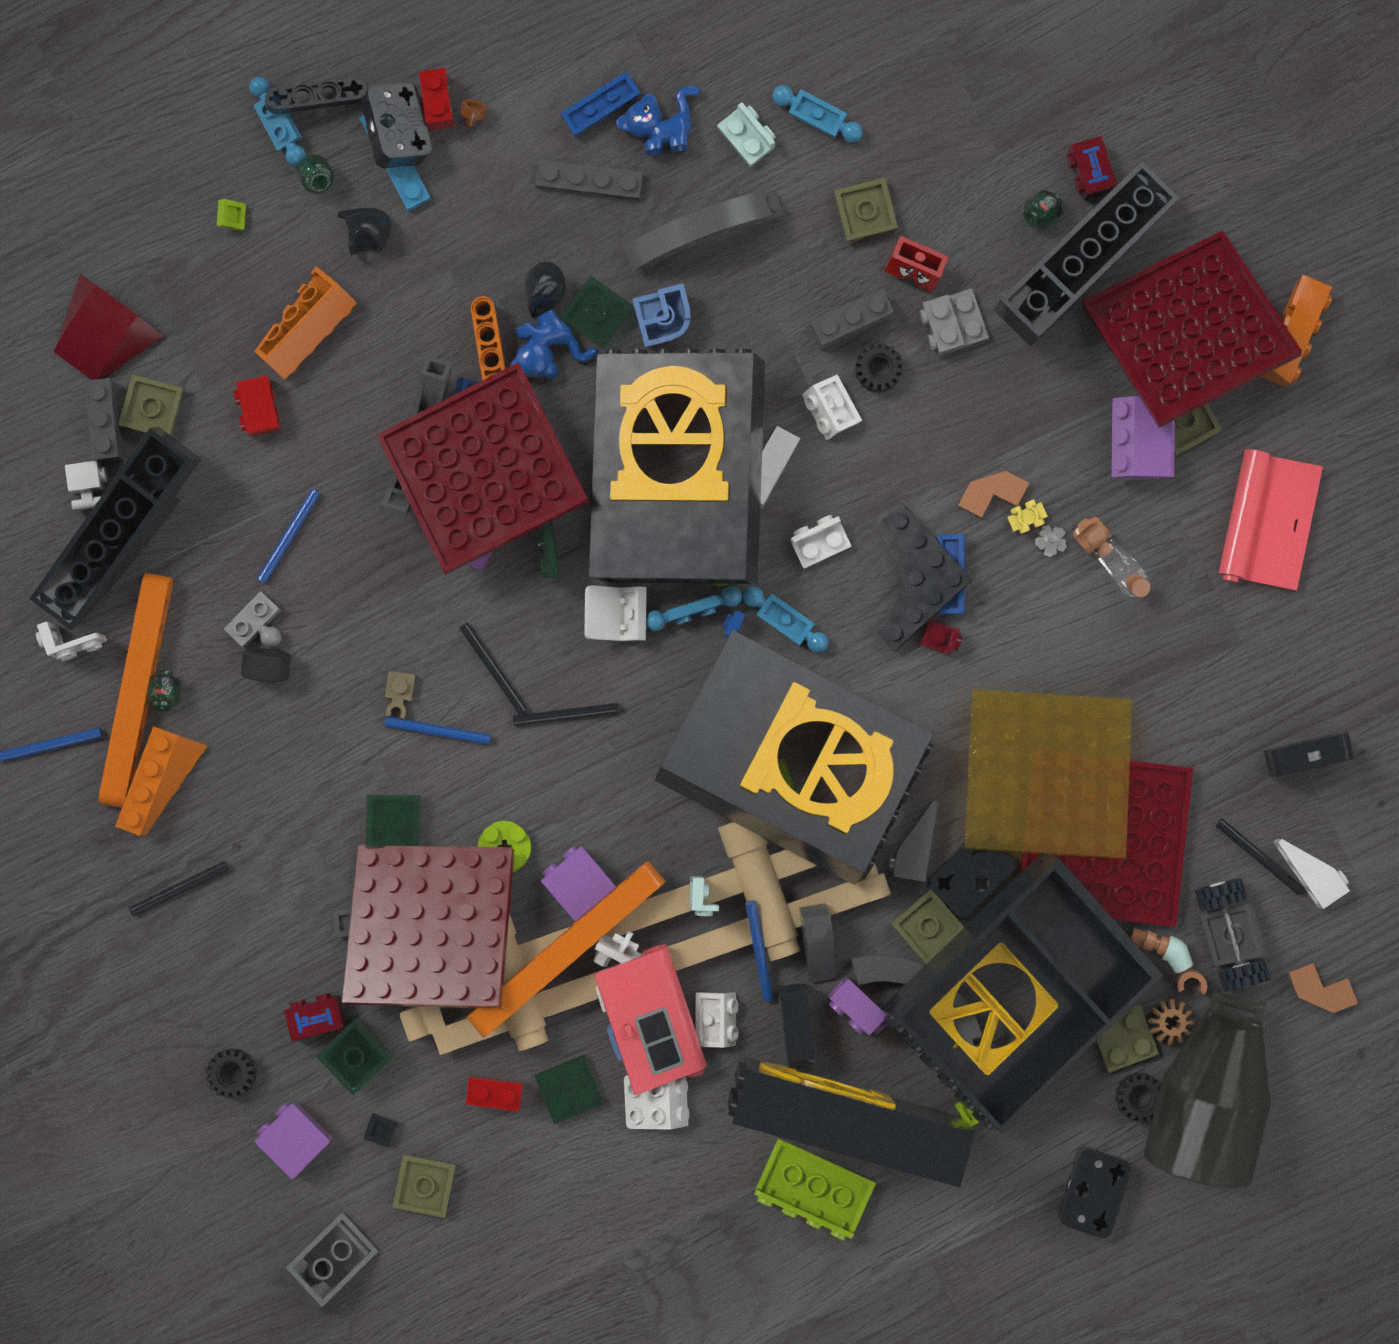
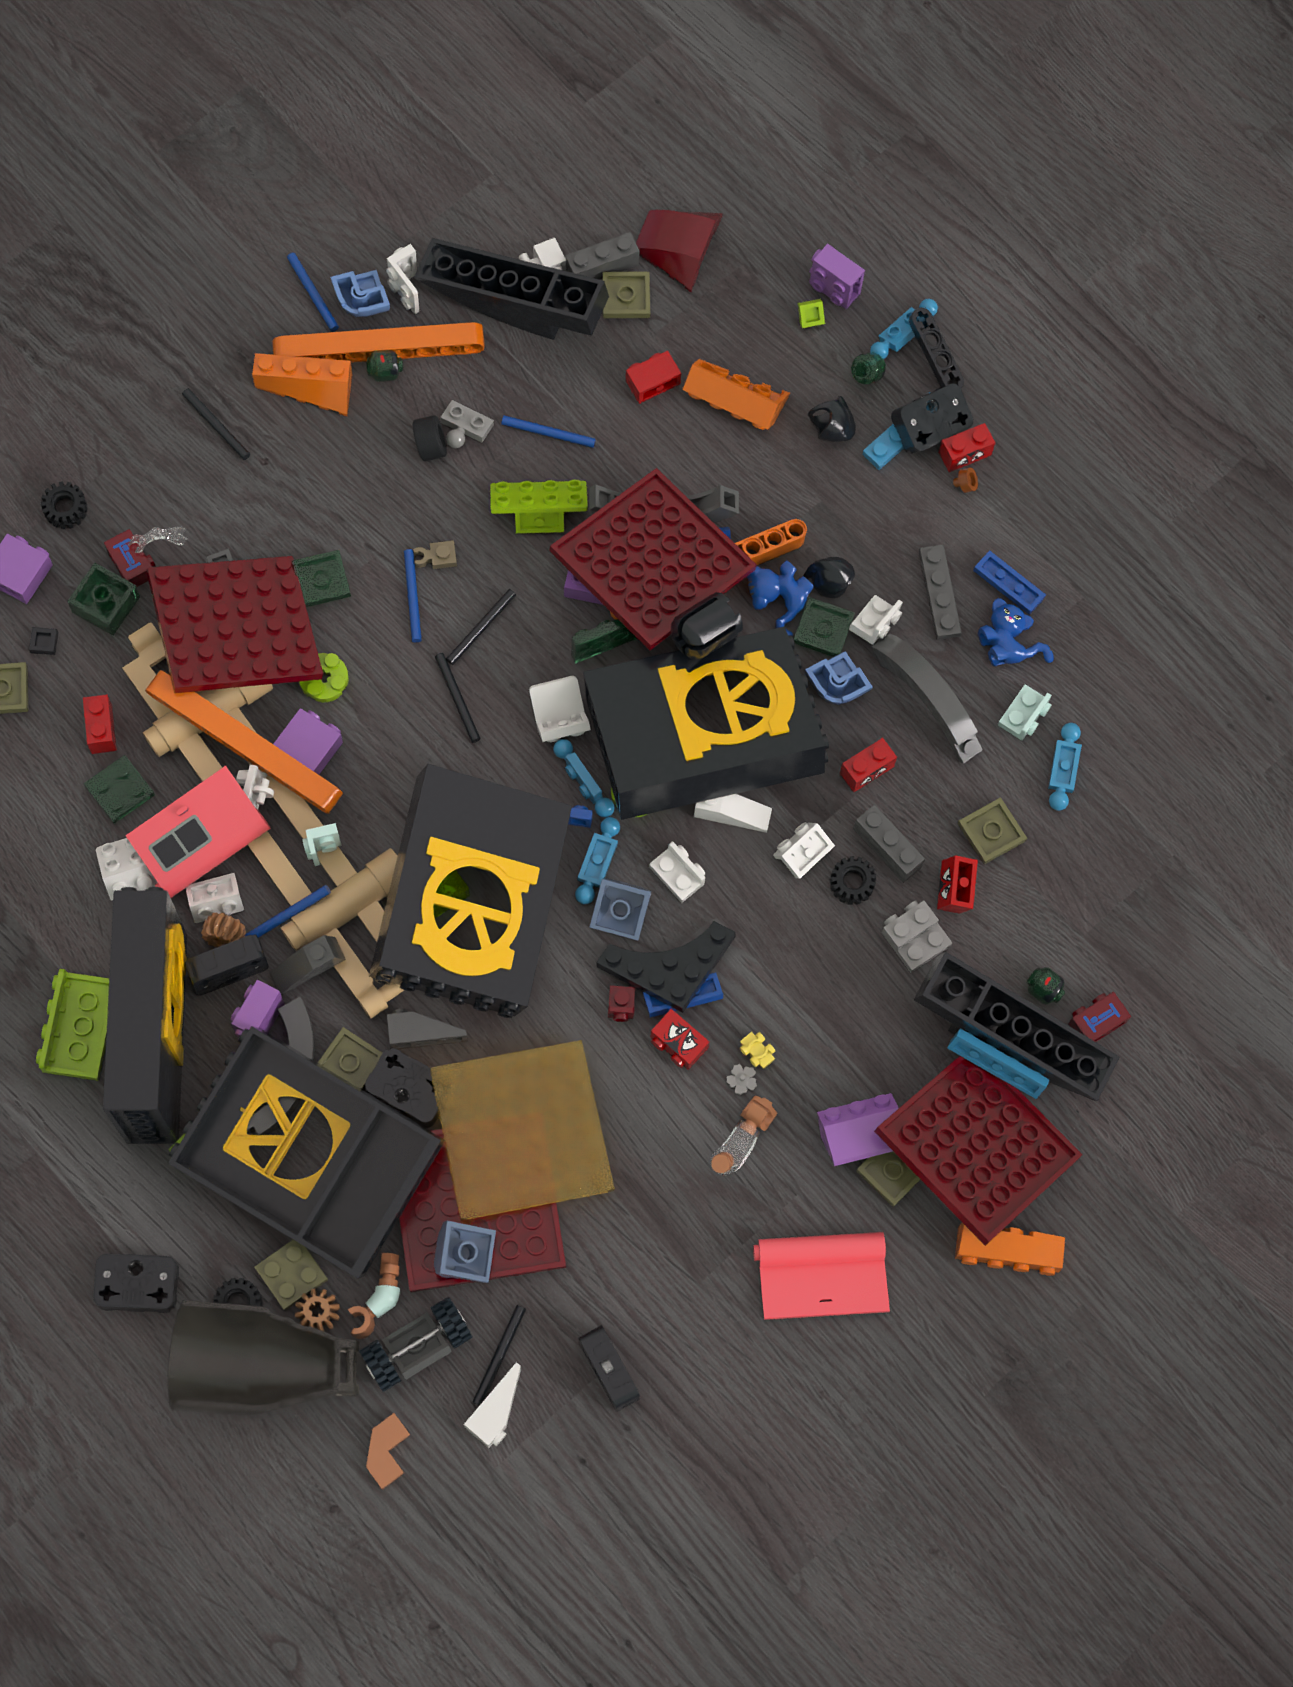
camera: 65 degrees right, 15 degrees down
nougat tile [958,471,1029,518] -> none
none -> clear piece [128,526,188,553]
none -> medium nougat gear [201,913,246,948]
none -> medium blue brick [331,270,390,317]
none -> sand blue slope [434,1221,496,1283]
none -> lime bracket [490,480,588,533]
none -> sand blue slope [590,878,652,940]
none -> red brick [650,1009,710,1070]
none -> black cylinder [671,592,743,660]
none -> medium lavender brick [810,244,865,309]
none -> red brick [840,738,897,792]
none -> white bracket [849,595,903,645]
none -> dark azure plate [947,1029,1049,1099]

